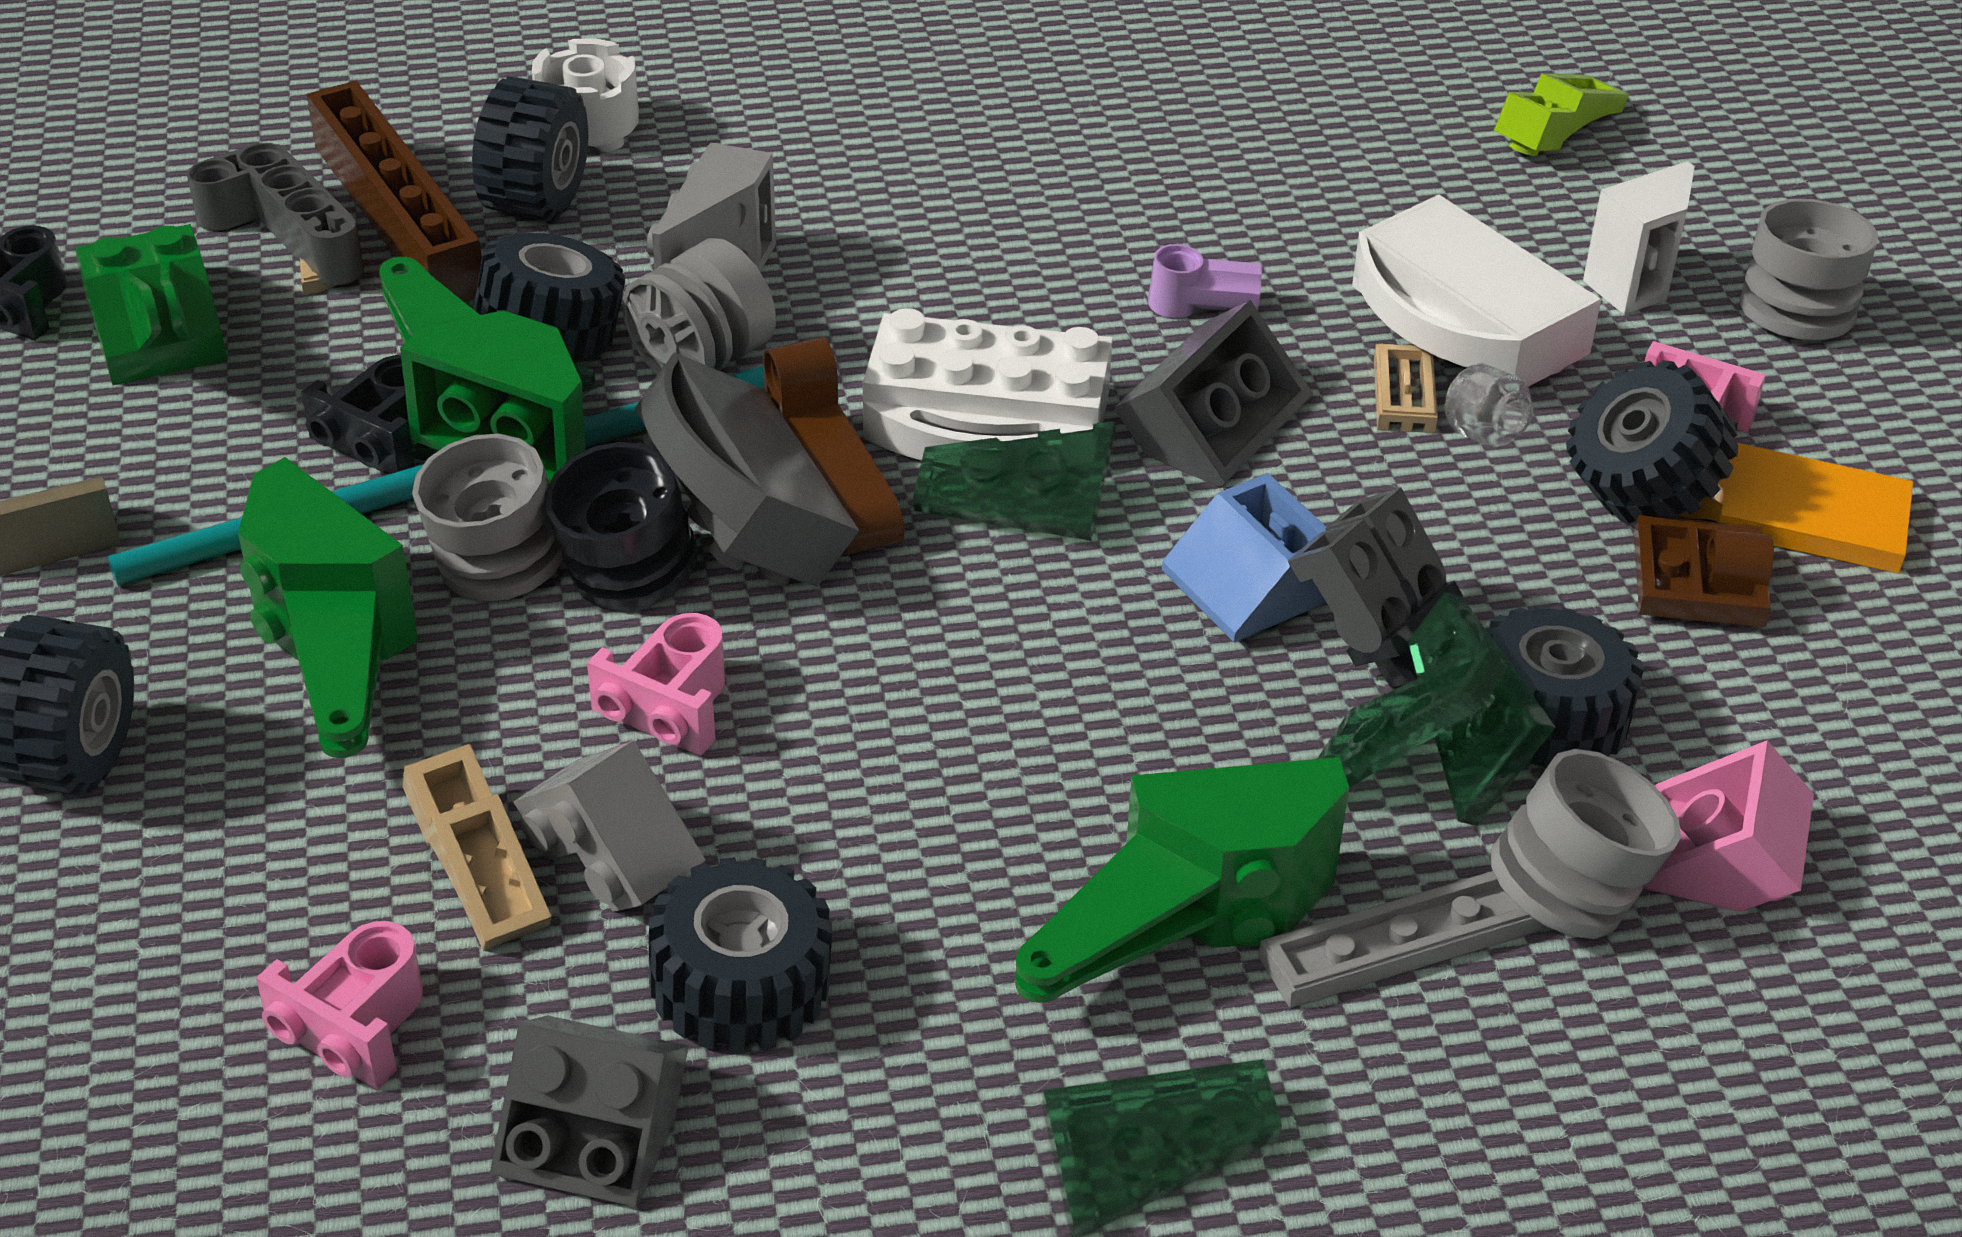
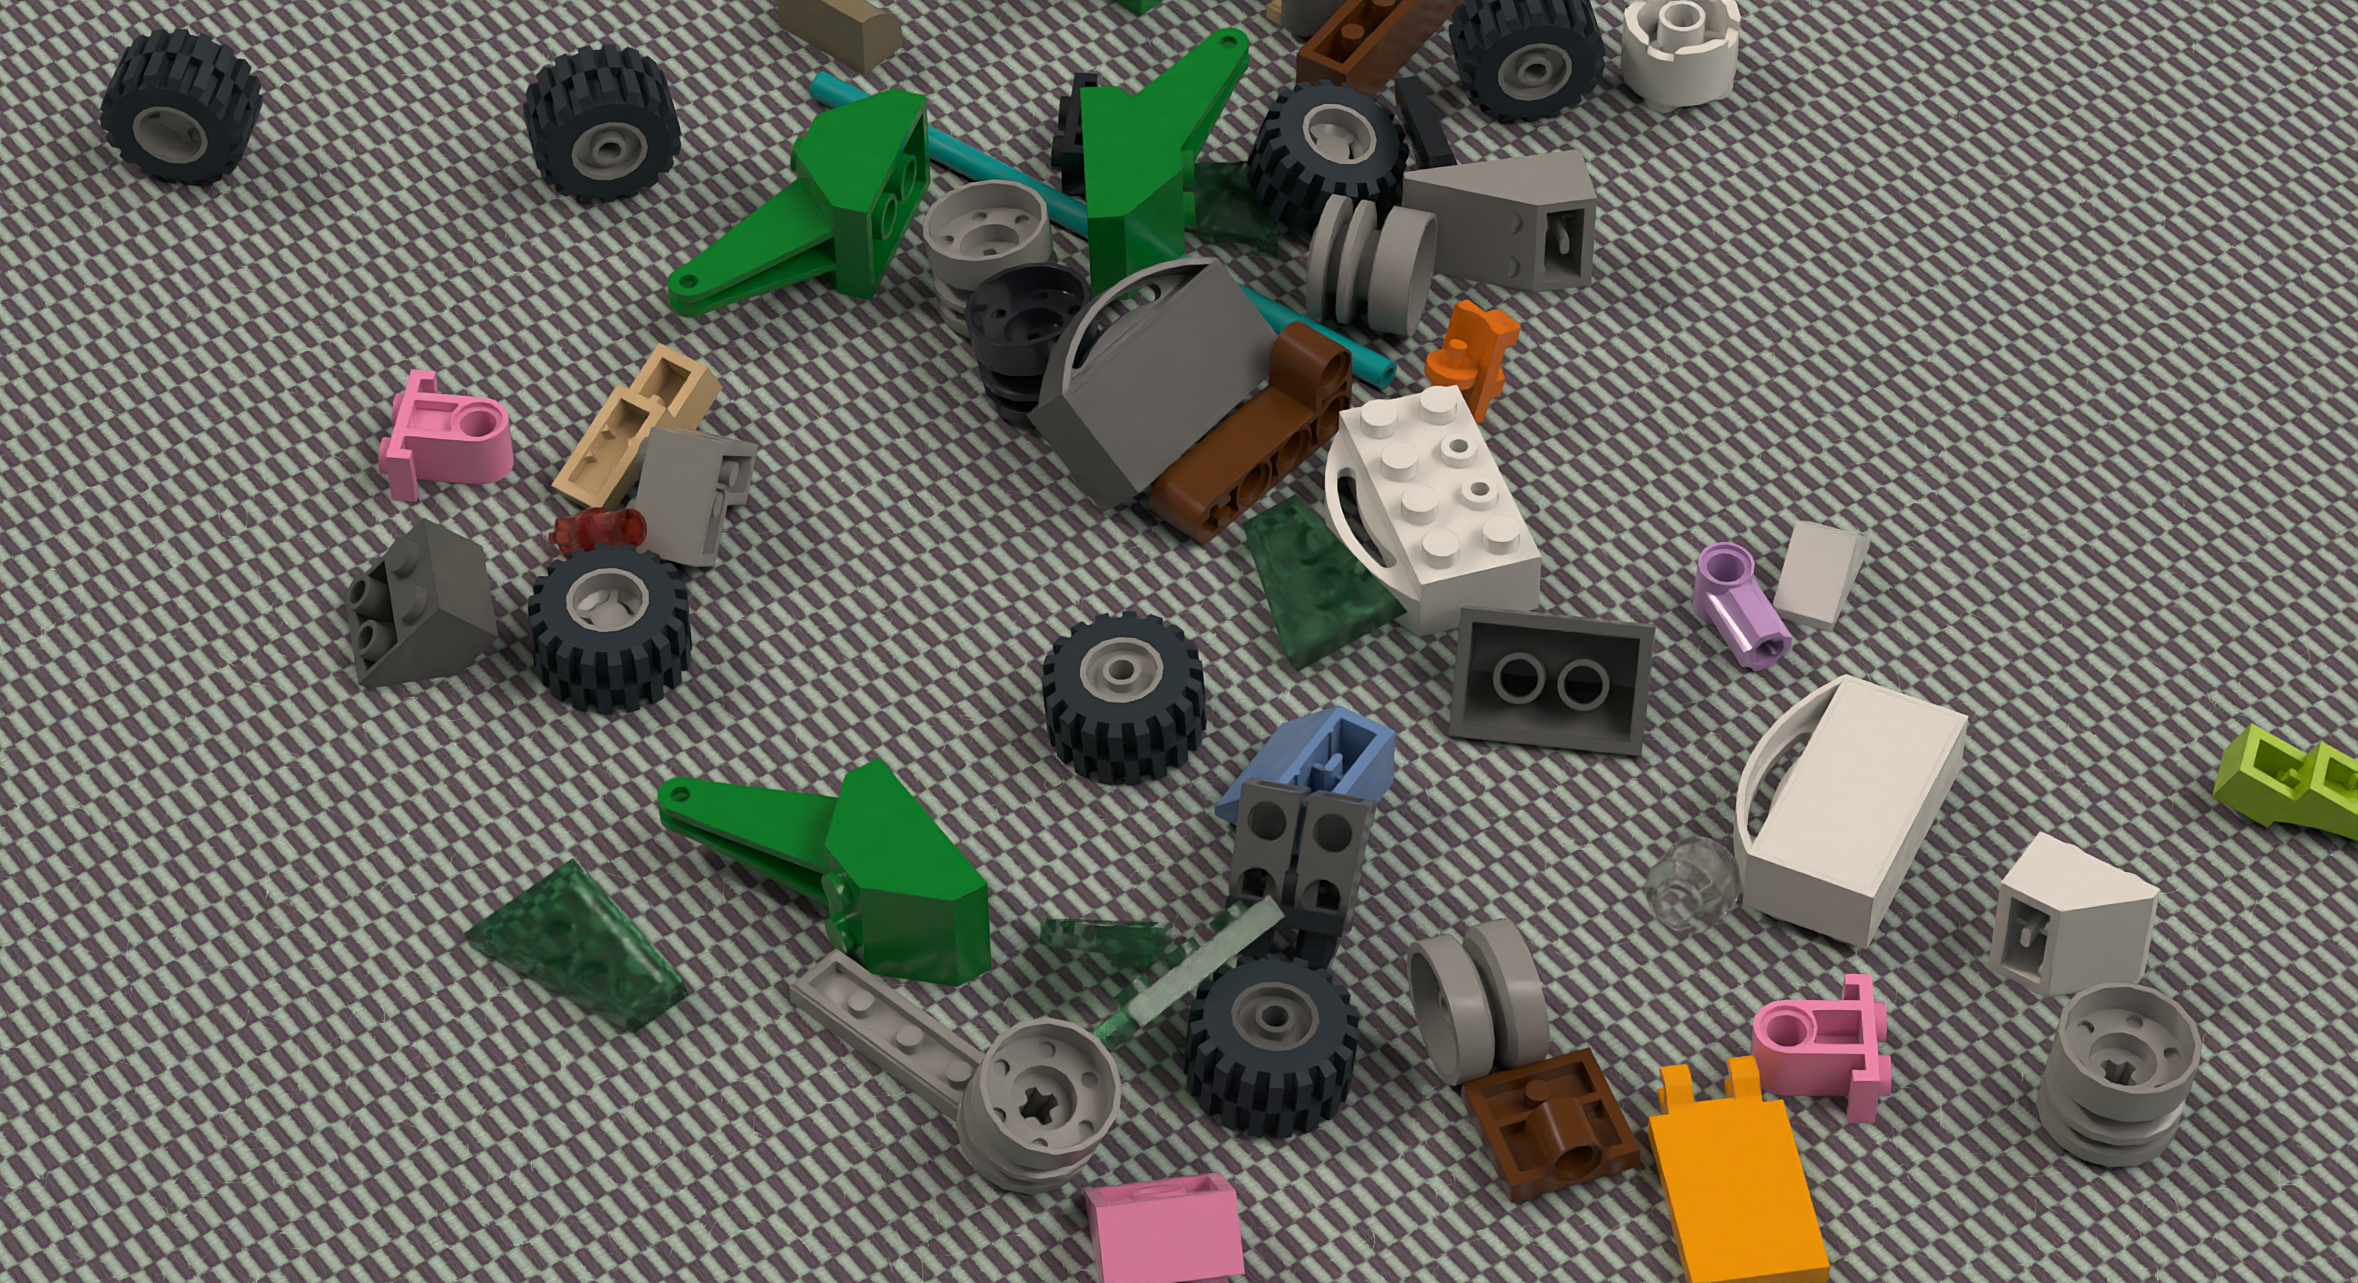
camera: 65 degrees right, 5 degrees up
bright pink pin [587,613,725,756] -> none
tan tile [1374,344,1438,433] -> none
black wheel [1566,360,1738,525] -> none
none -> clear red axle [548,507,647,554]
none -> black wheel [1041,611,1207,786]
none -> black slope [1395,76,1458,170]
none -> light grey wheel [1407,918,1550,1086]
none -> orange hips [1423,299,1521,424]
none -> white slope [1772,520,1870,632]

